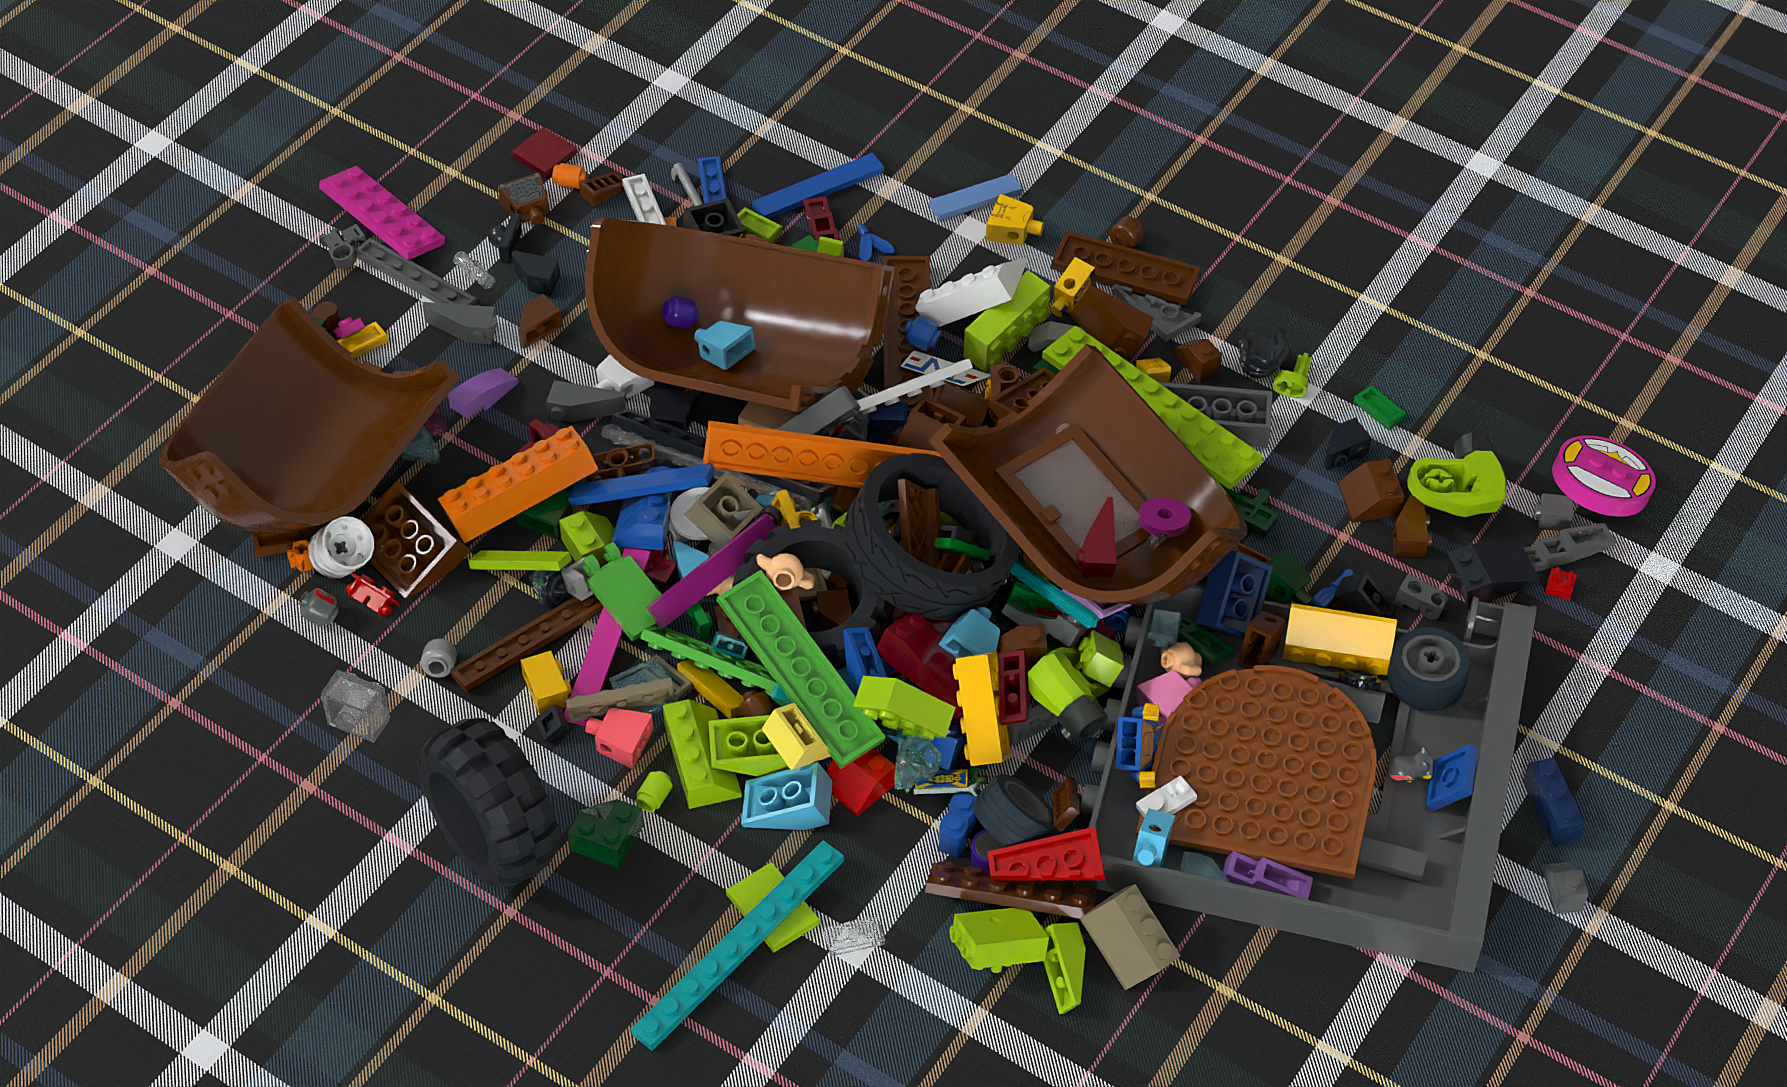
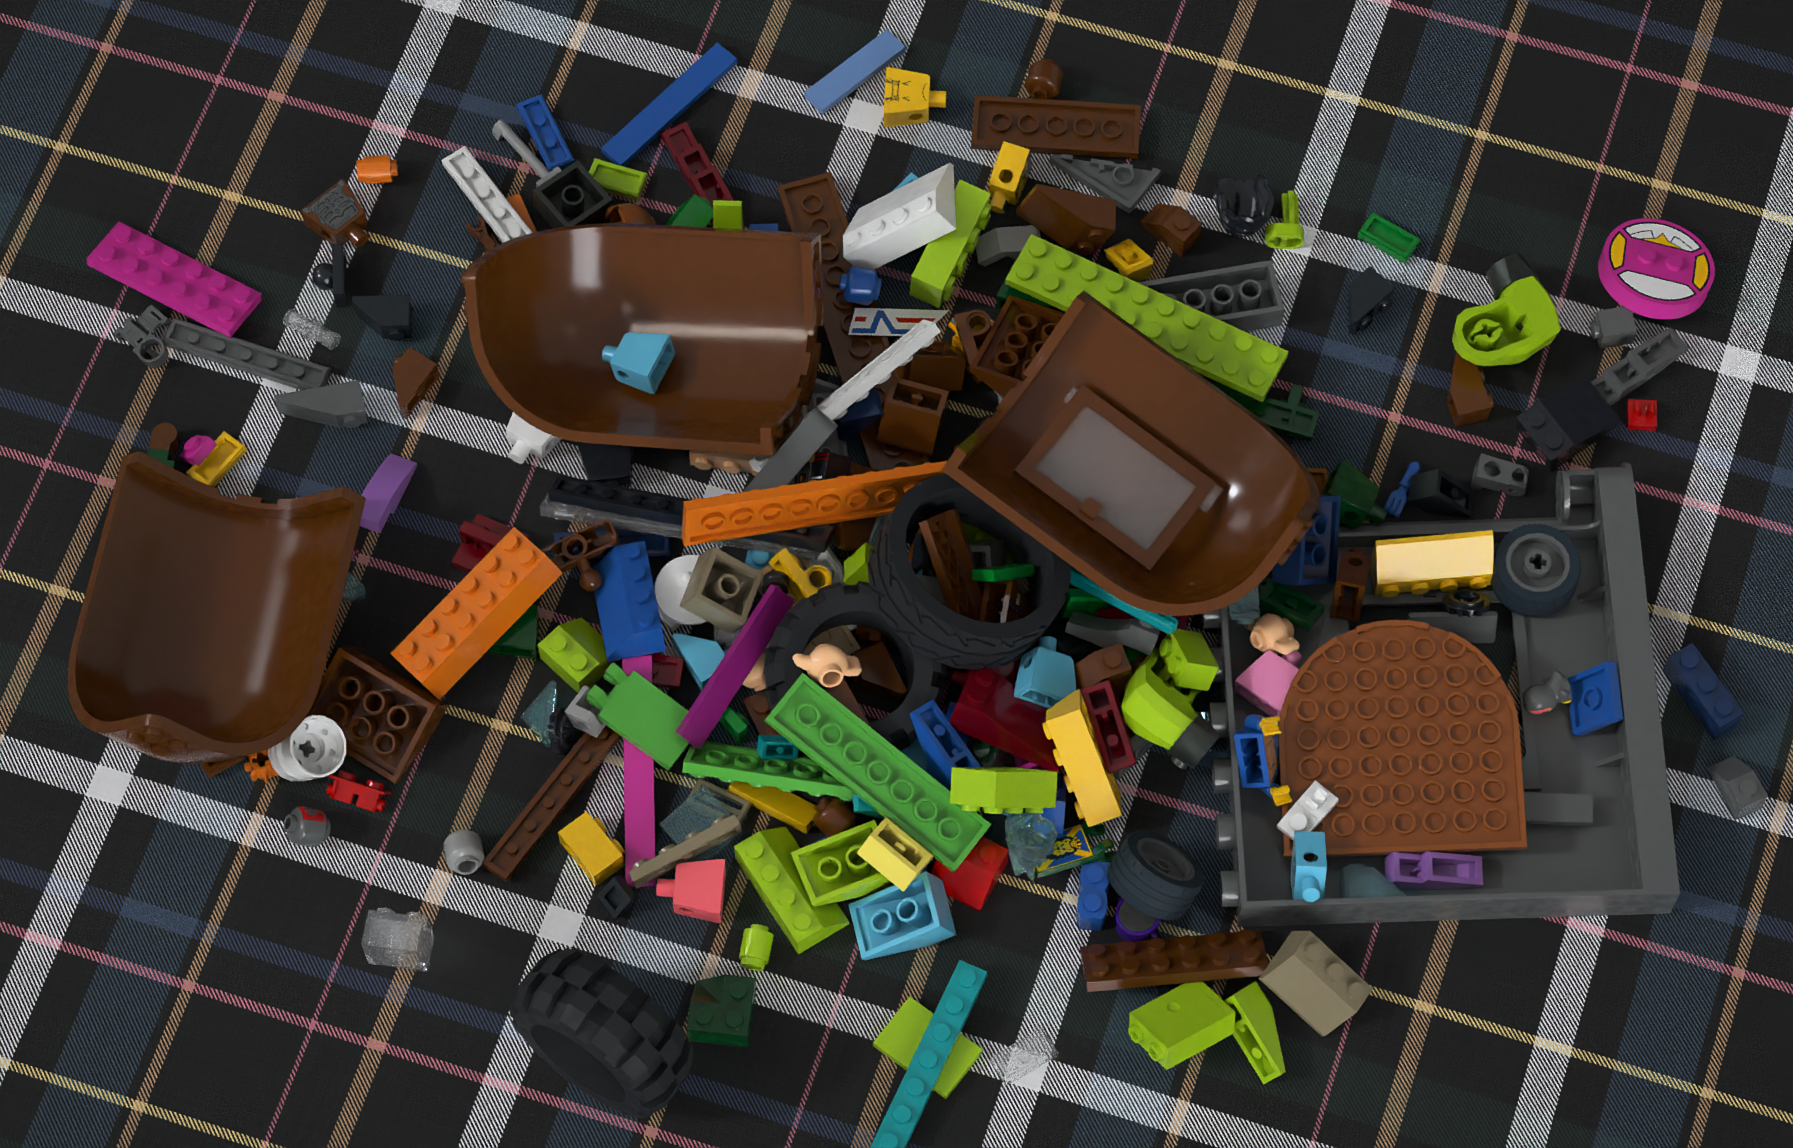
camera: 15 degrees left, 15 degrees up
lime tile [468,550,572,571] -> none
dark red tile [512,127,577,178] -> none
dark grey slope [546,380,627,422] -> none
blue tile [568,463,715,506] -> none
reddish brown slope [579,171,625,207] -> none
dark purple head [661,296,699,330] -> none
blue piece [858,222,894,262] -> none
red wing [987,827,1106,881] -> none
reddish brown plate [1052,776,1080,832] -> none
dark red slope [1076,497,1117,578] -> none
magenta tile [1139,497,1191,537] -> none
reddish brown slope [1338,459,1405,523] -> none

